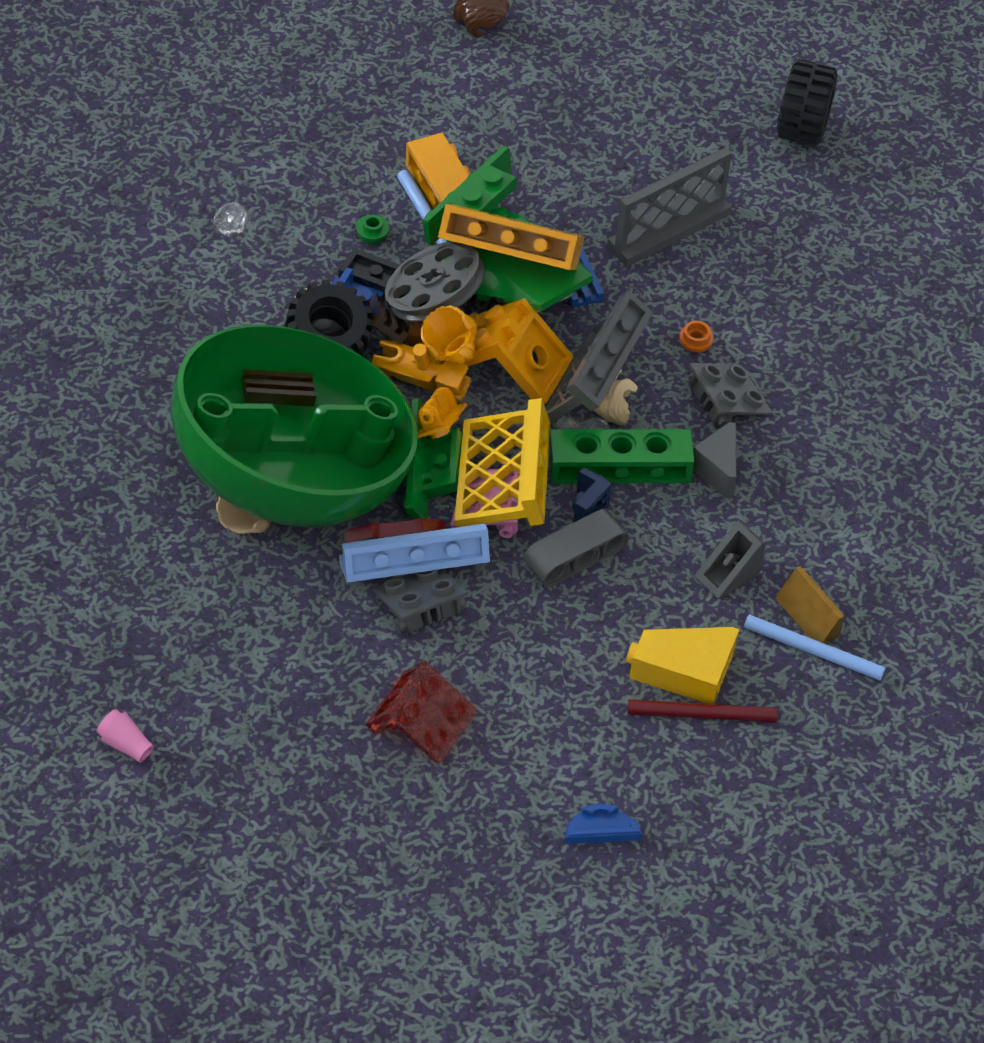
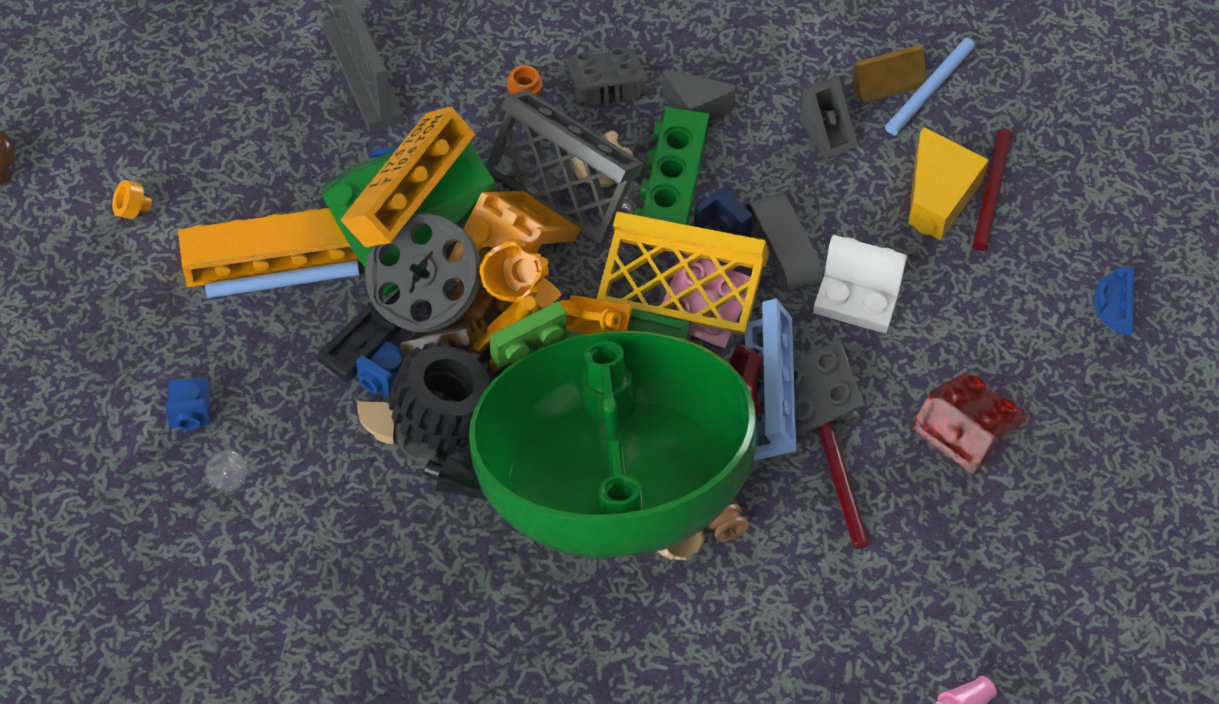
camera: 75 degrees left, 5 degrees up
dark brown tile [241,369,316,407] -> none
green plate [356,215,389,245] -> none
green bracket [423,146,517,245] -> none
none -> light orange tile [112,180,152,219]
none -> blue bracket [166,378,210,430]
none -> bright green plate [490,301,566,368]
none -> medium nougat bush [709,504,749,542]
none -> white bracket [813,235,907,334]
none -> dark red bar [818,421,869,550]

